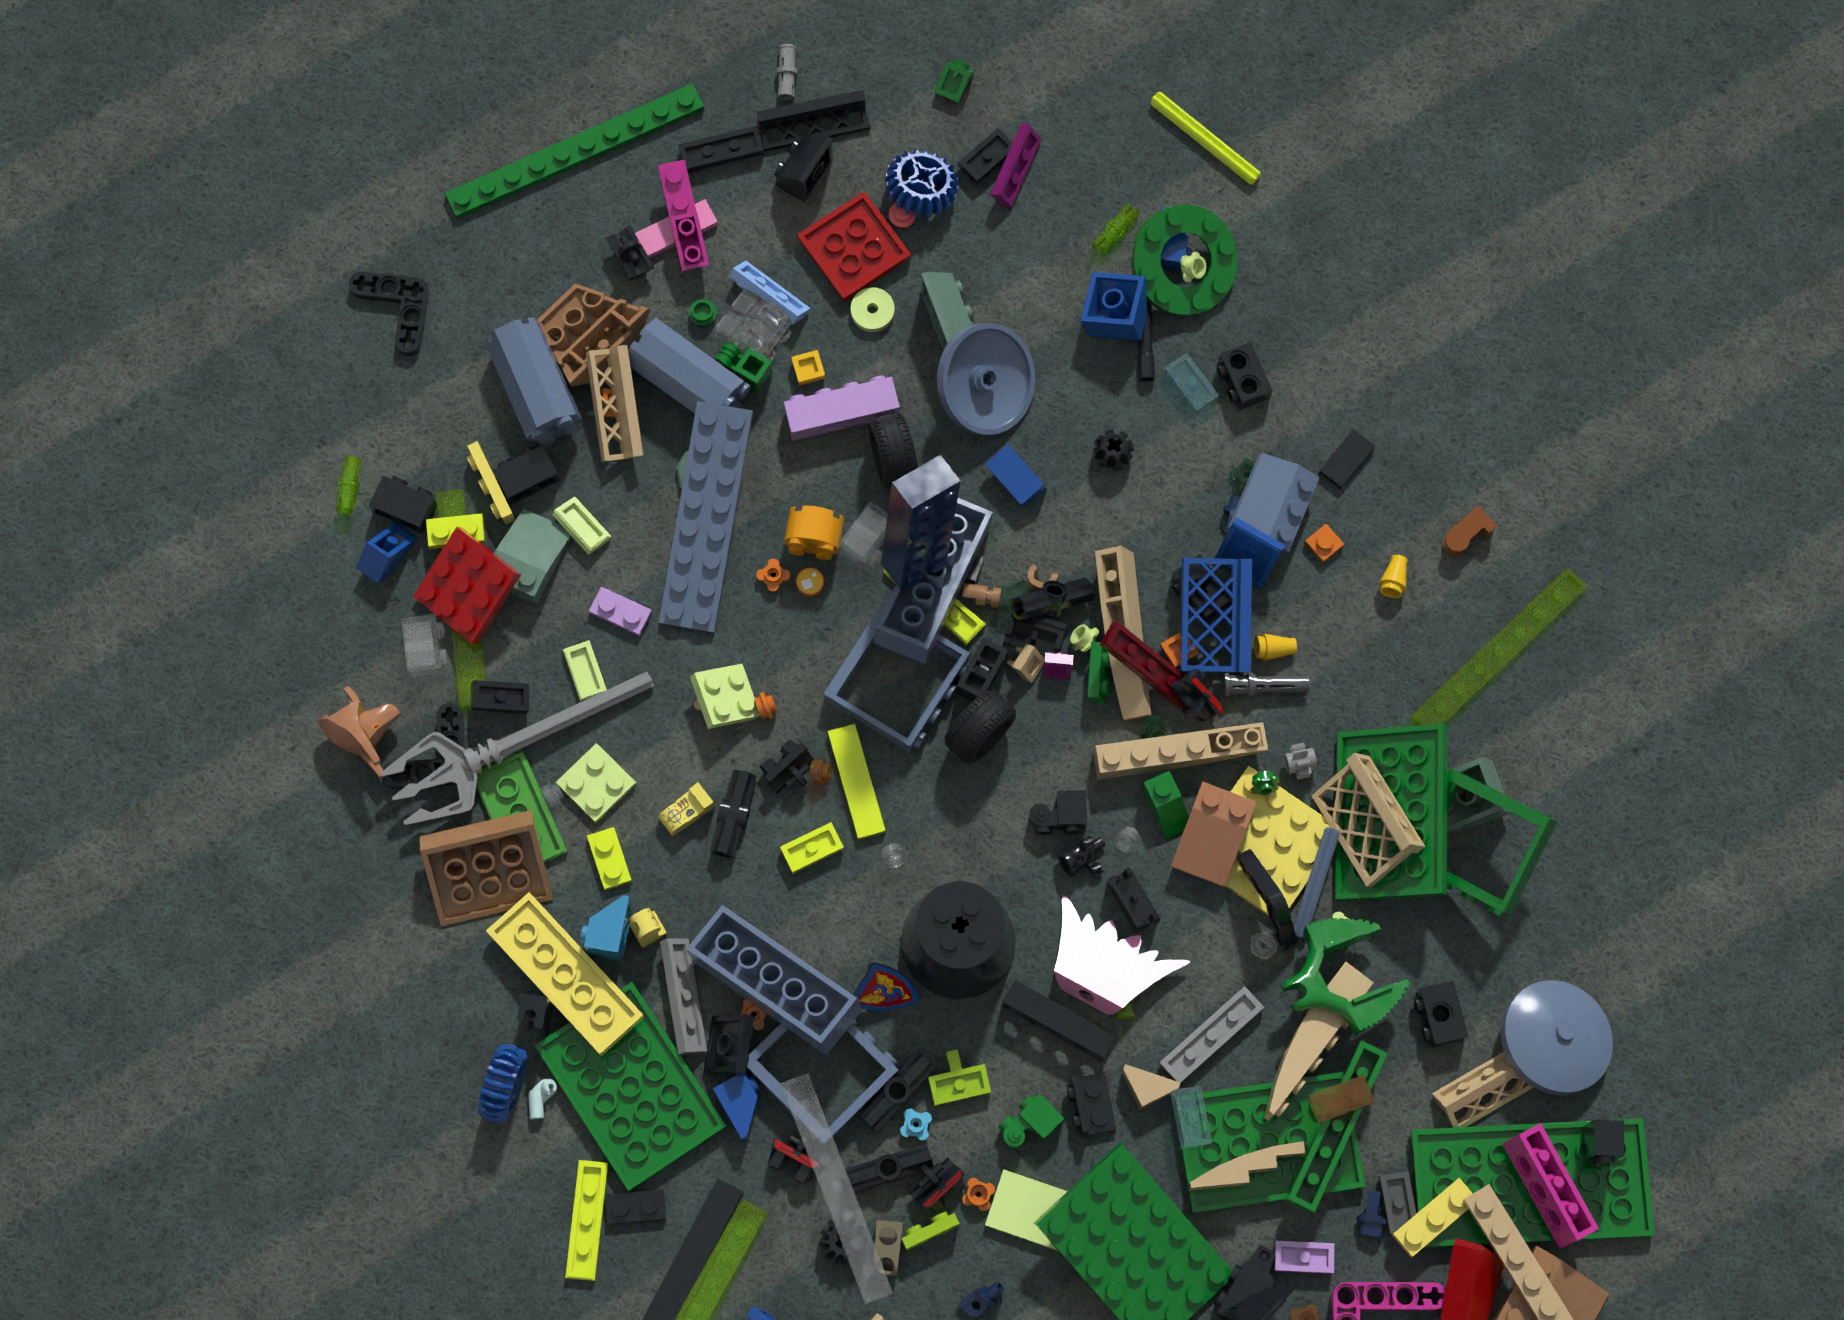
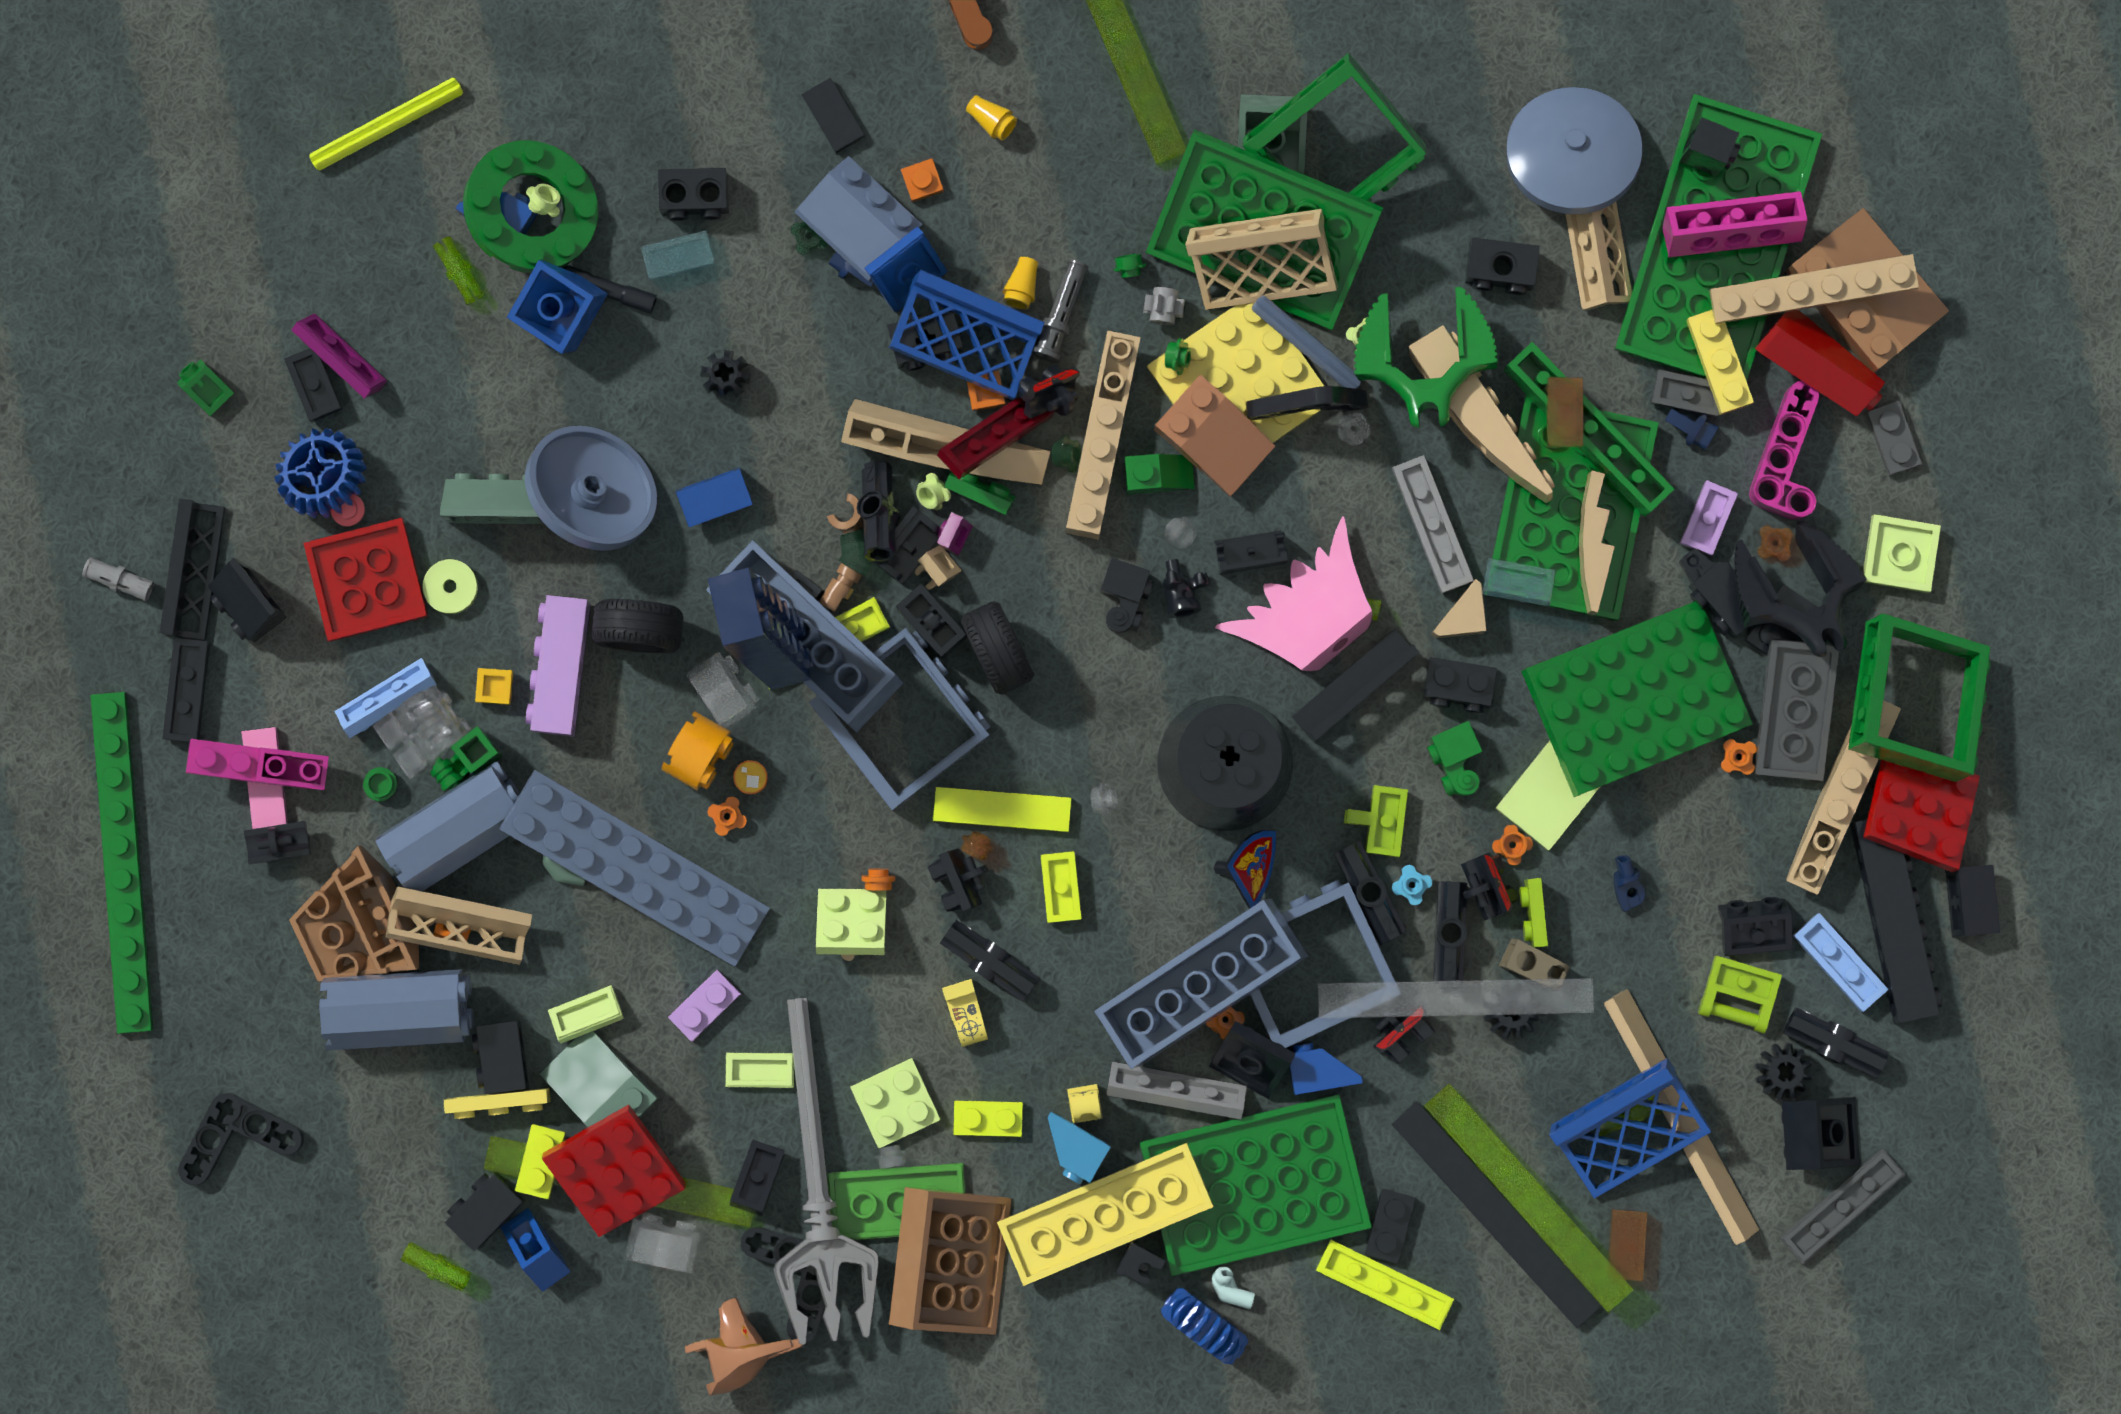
camera: 70 degrees left, 10 degrees up
none -> green plate [1113,253,1146,278]

